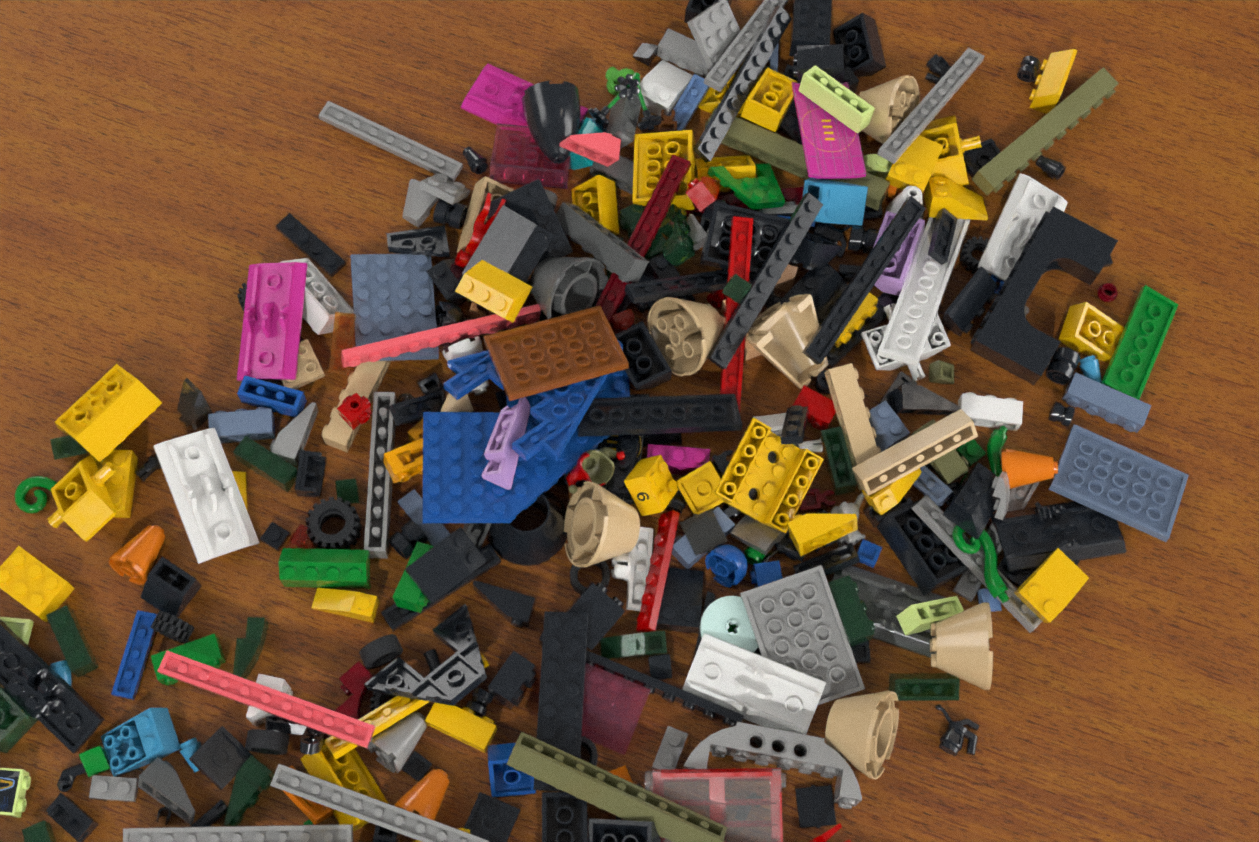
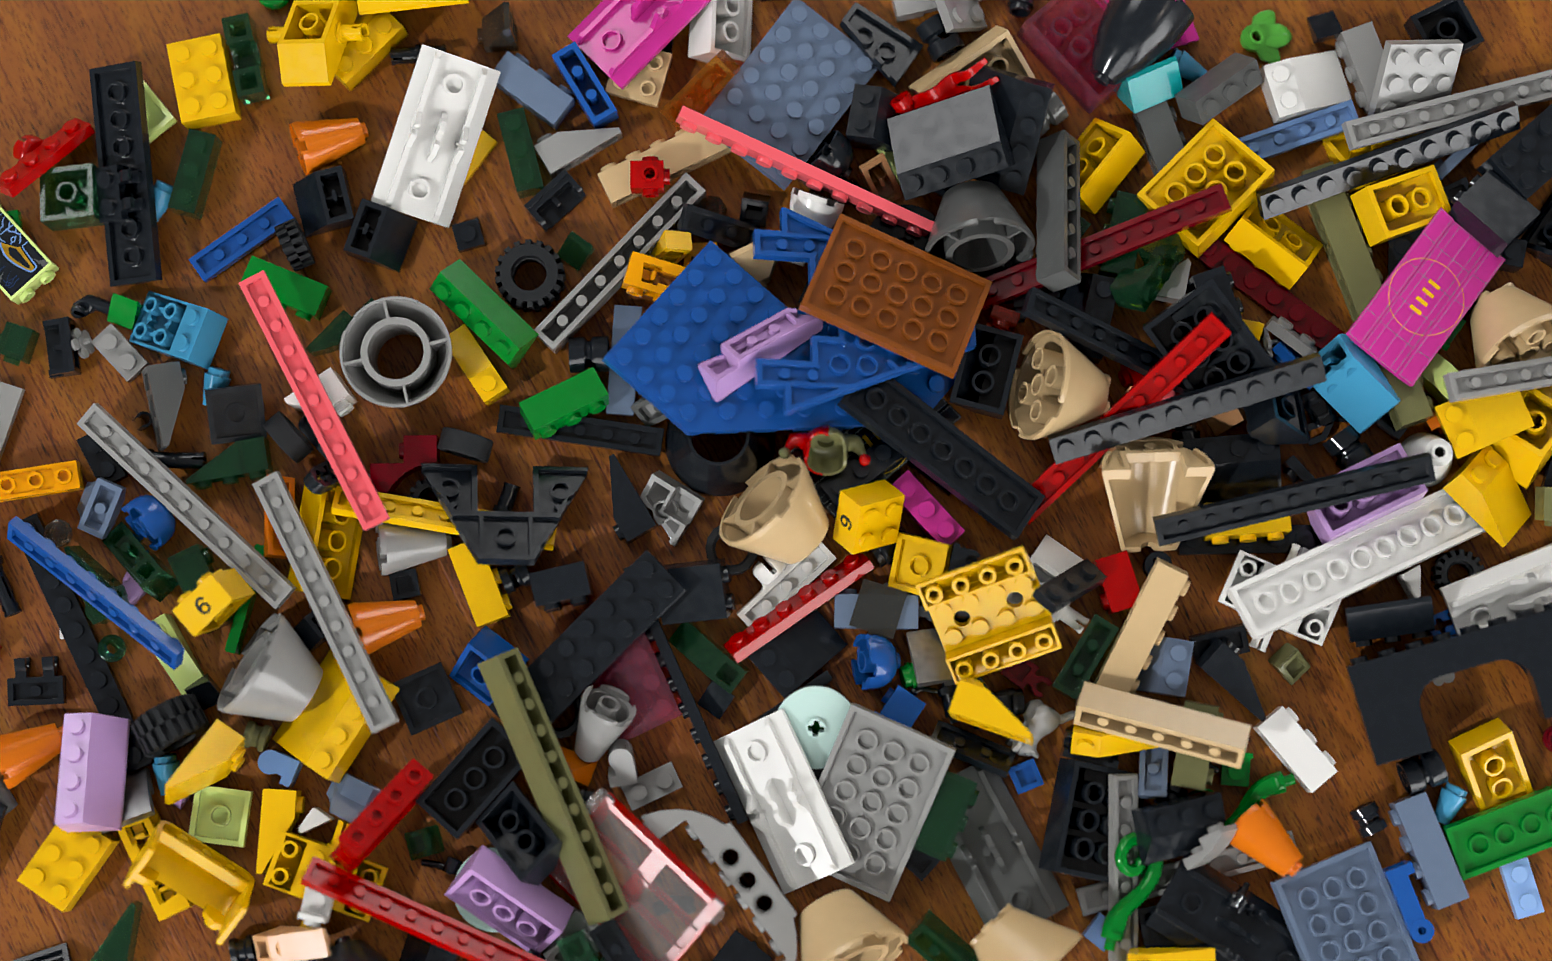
camera: 50 degrees right, 15 degrees up
clear red plate [285,524,308,548] -> none
black slope [405,527,486,604] -> none
yellow slope [455,260,533,323] -> none
coral slope [559,132,621,167] -> none
black plant [588,72,662,131] -> none
reddish brown plate [658,109,677,132] -> none
red slope [686,176,722,212] -> none
green wing [707,163,785,210] -> none
clear green slope [722,274,752,304] -> none
yellowish green brick [799,65,875,134] -> none
yellowish green slope [896,596,964,635] -> none
black plate [928,208,958,265] -> none
none -> light grey plant [71,328,95,359]
none -> clear green arch [221,13,271,105]
none -> light grey cone [339,296,452,408]
none -> black slope [343,198,418,273]
none -> light grey cone [574,684,636,762]
none -> light grey leg [608,739,638,788]
none -> light grey slope [640,470,705,547]
none -> yellow slope [650,230,692,264]
none -> blue leg [1383,860,1434,943]
none -> white slope [1397,565,1421,599]
none -> light blue plate [1499,857,1545,919]

